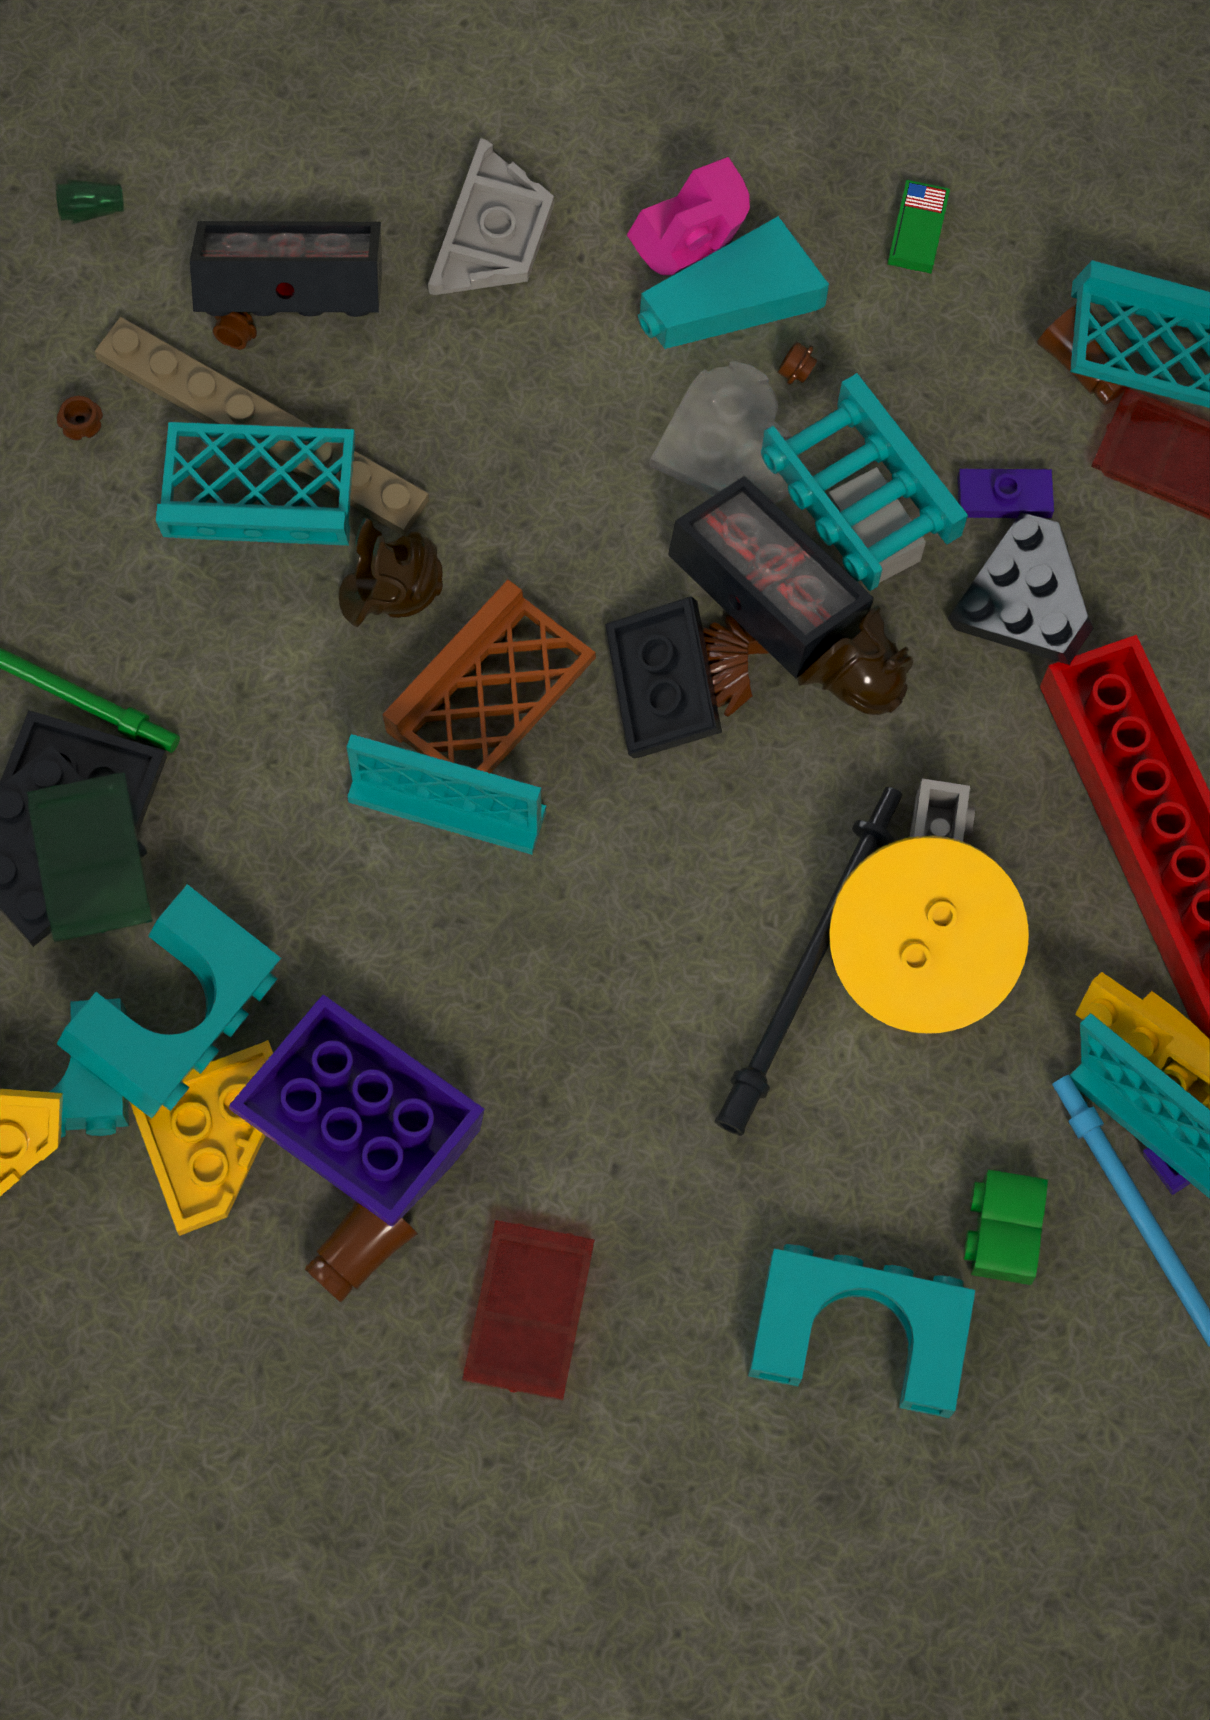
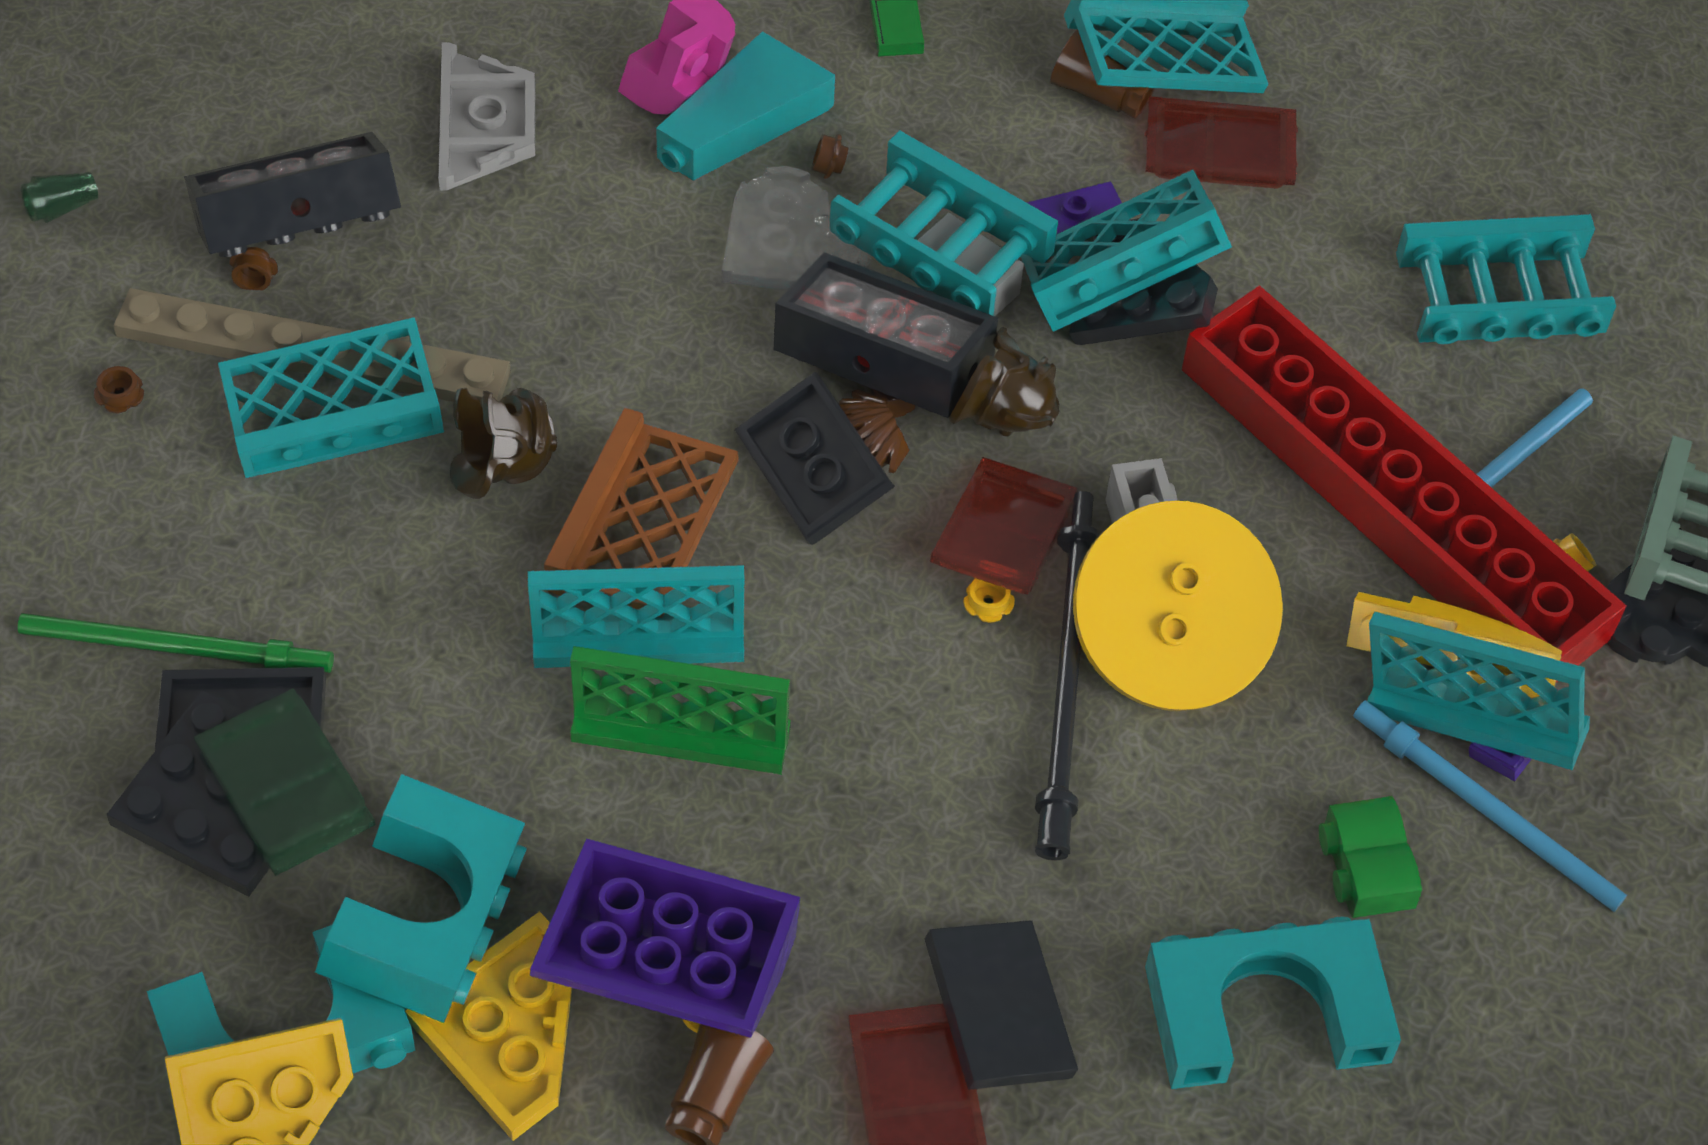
camera: 20 degrees left, 15 degrees down
none -> green fence [570,646,791,775]
none -> black tile [924,920,1078,1090]
none -> clear red piece [930,457,1078,595]
none -> yellow plate [963,573,1015,623]
none -> teal fence [1020,170,1232,332]

